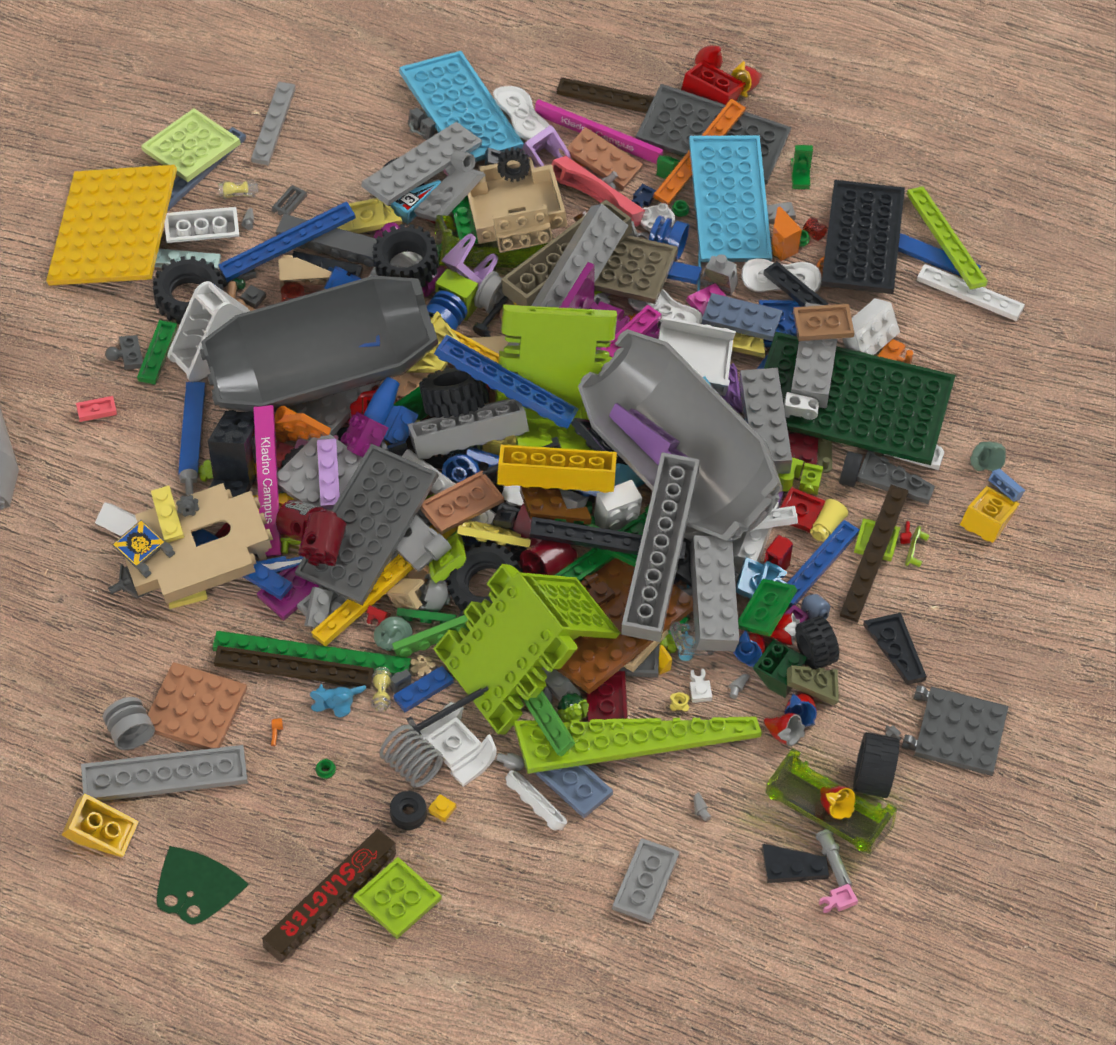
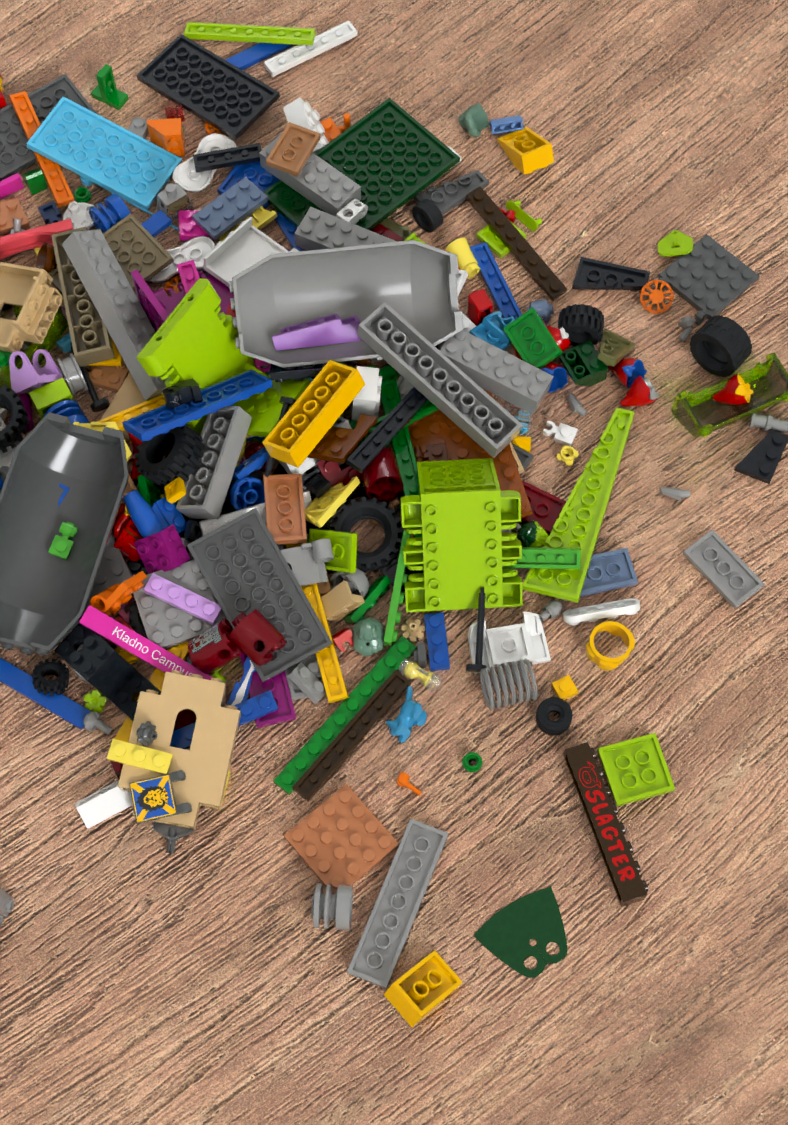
camera: 55 degrees left, 10 degrees up
none -> black tyre [33,659,69,696]
none -> bright green plate [48,521,78,561]
none -> black leg [162,378,202,408]
none -> yellow plate [164,477,186,504]
none -> yellow piece [586,621,635,670]
none -> orange wheel [640,280,674,314]
none -> lime piece [658,230,693,257]

